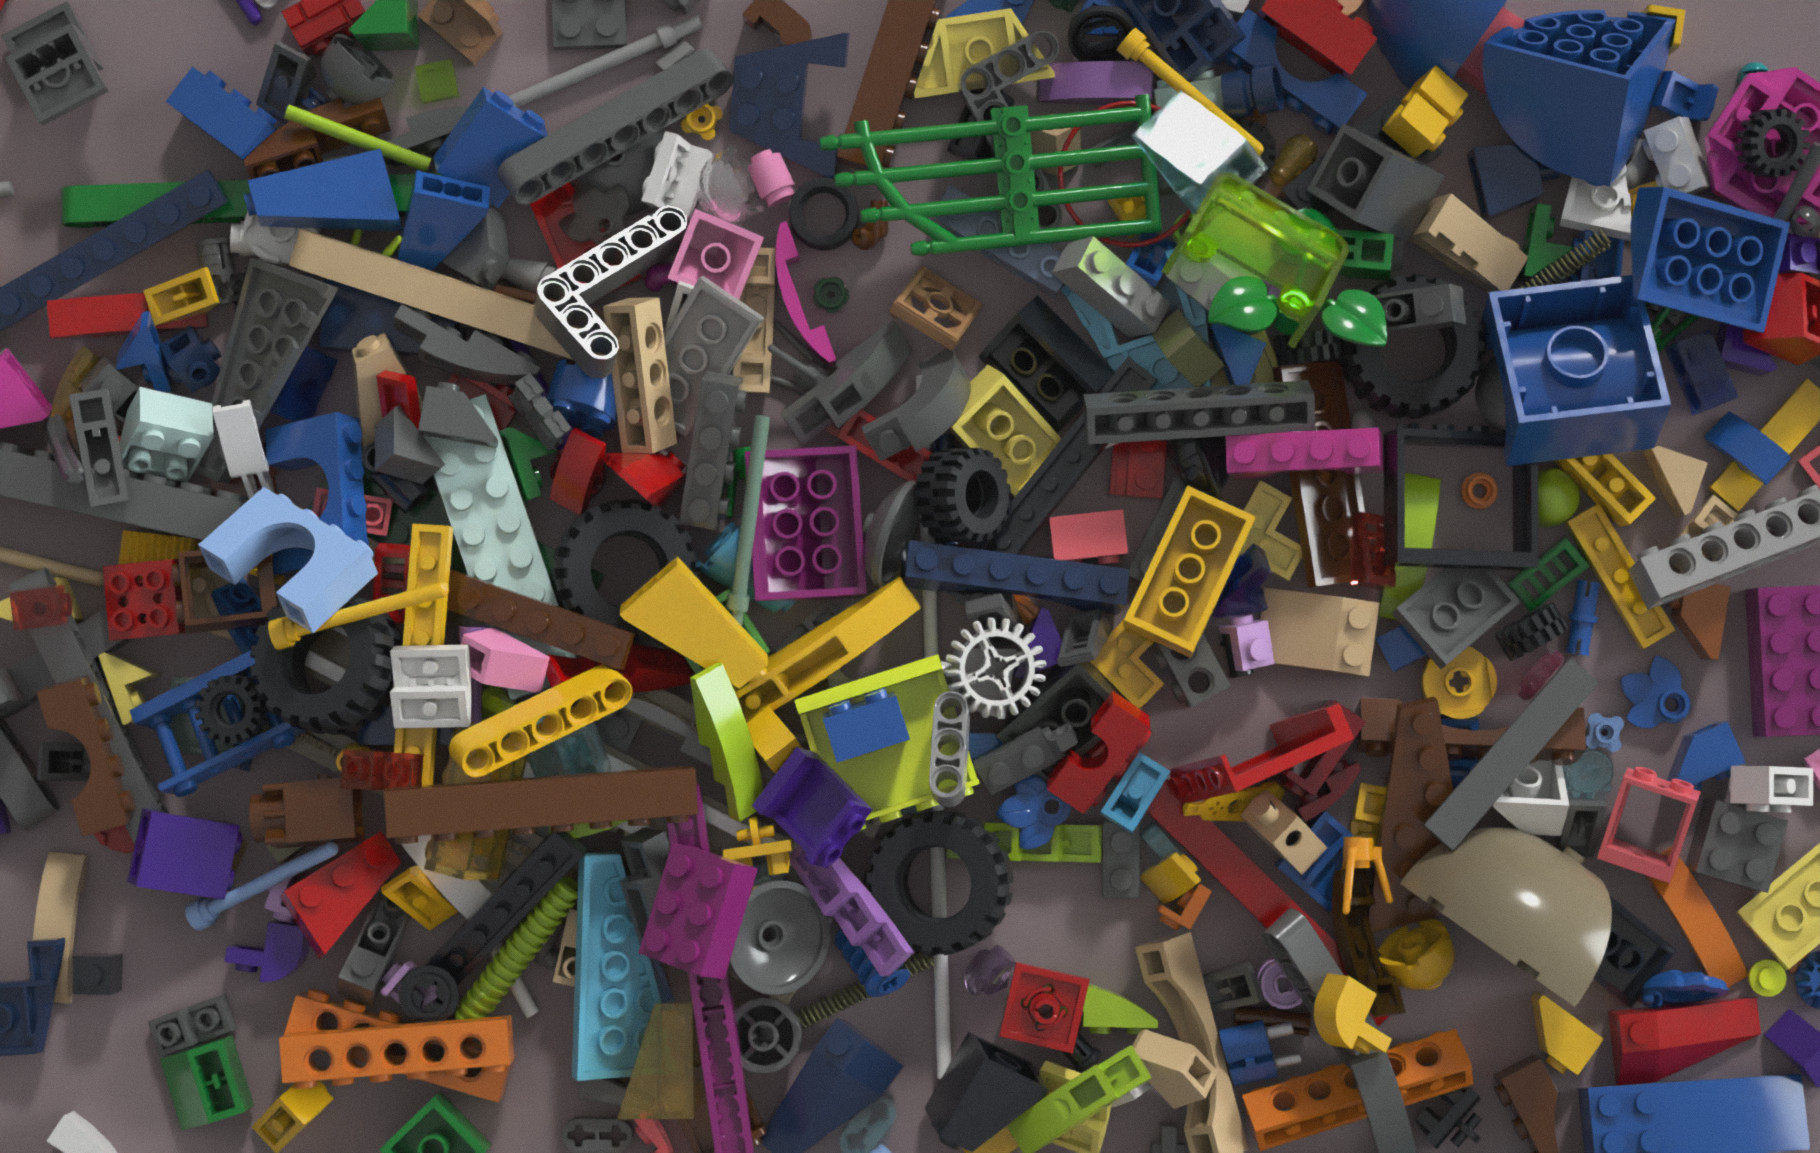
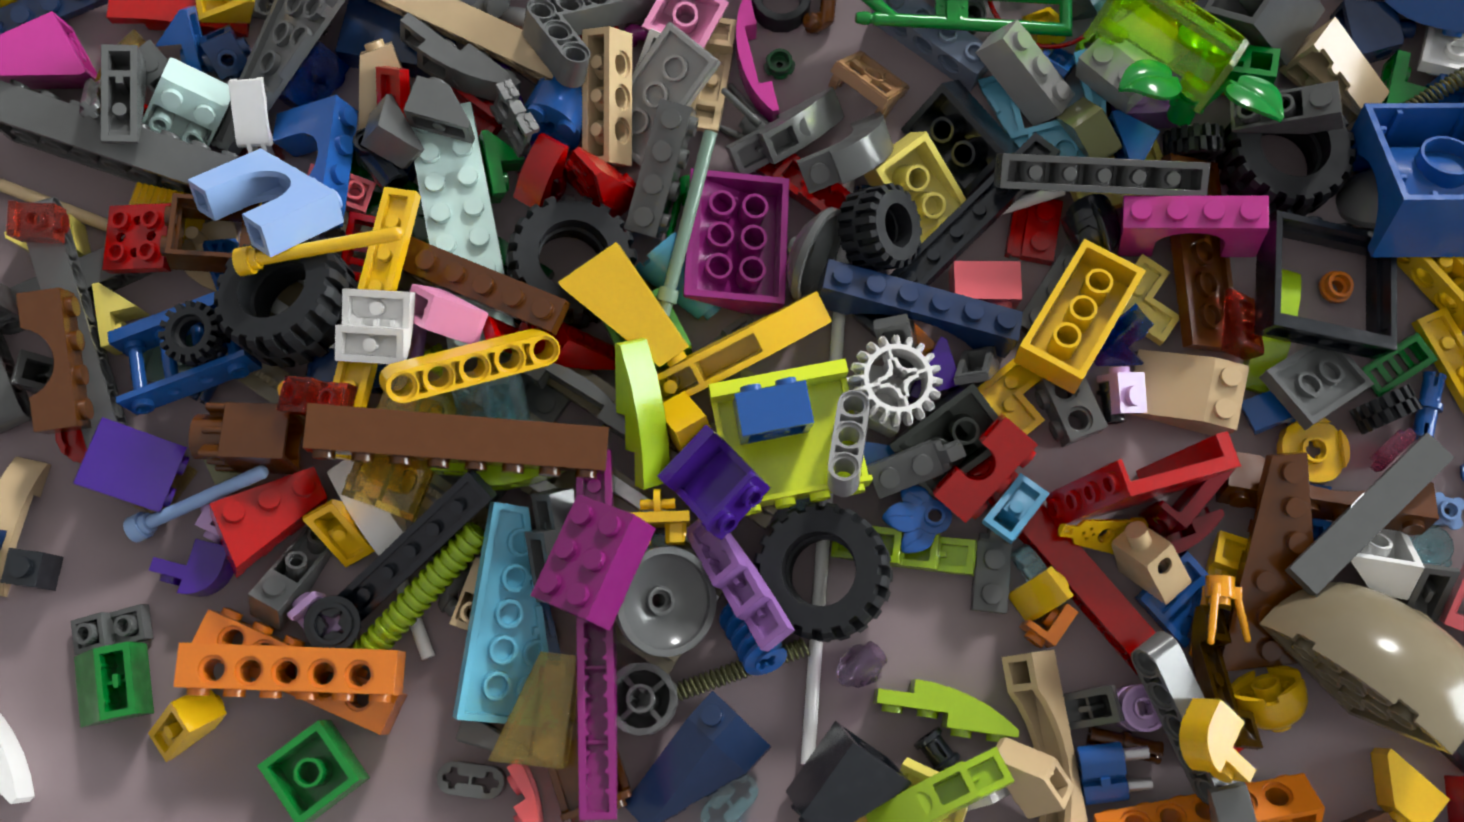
camera: 10 degrees right, 10 degrees down
red plate [999,961,1090,1054] -> none
lime hair [1538,468,1580,528] -> none

